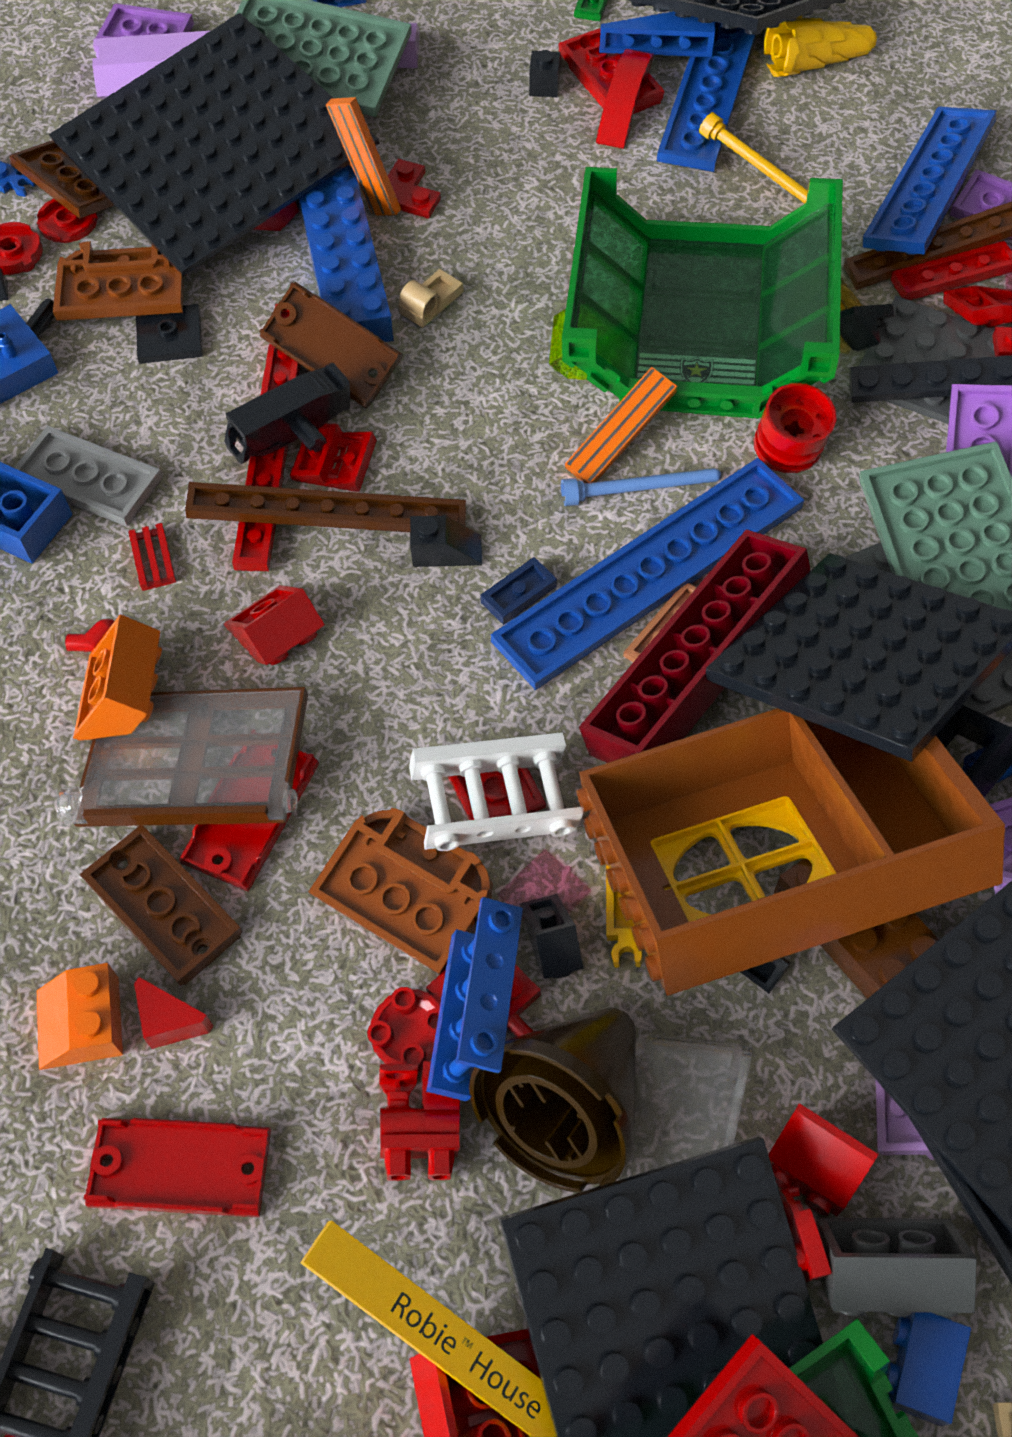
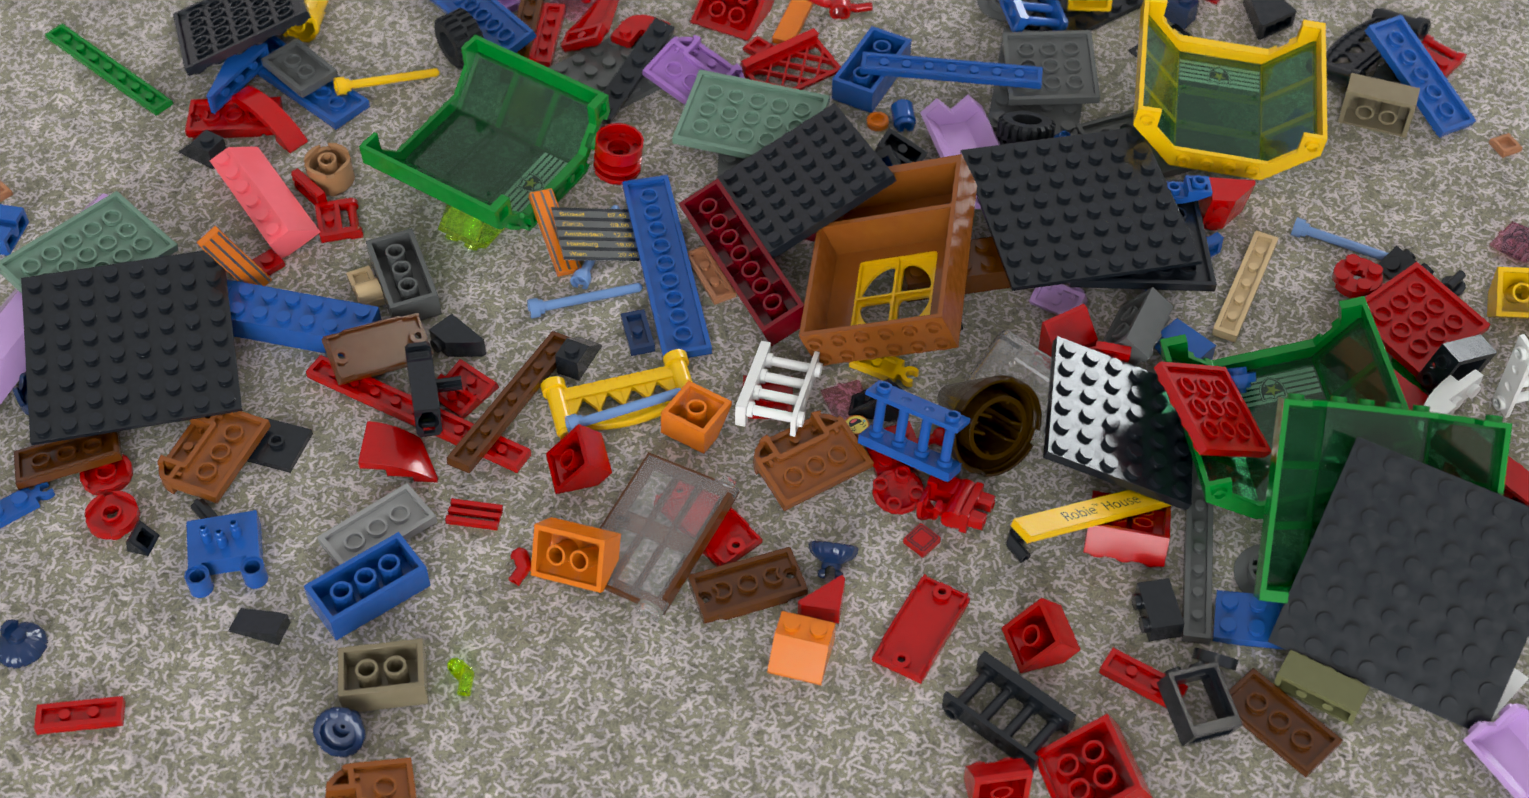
camera: 65 degrees left, 10 degrees down
none -> coral slope [210,147,320,258]
none -> dark grey plate [261,38,339,98]
none -> red tile [291,168,327,206]
none -> medium nougat brick [304,143,355,196]
none -> red plate [315,198,363,243]
none -> red slope [358,421,438,483]
none -> dark grey brick [366,228,442,320]
none -> black slope [429,314,486,357]
none -> black tyre [434,8,484,69]
none -> medium blue piece [527,283,643,319]
none -> yellow piece [540,349,693,439]
none -> sticker [551,207,639,261]
none -> medium blue piece [565,388,681,433]
none -> orange slope [661,381,732,454]
none -> dark blue hair [809,541,859,579]
none -> red tile [903,523,941,558]
none -> red slope [1001,598,1081,674]
none -> black arm [1006,528,1031,563]

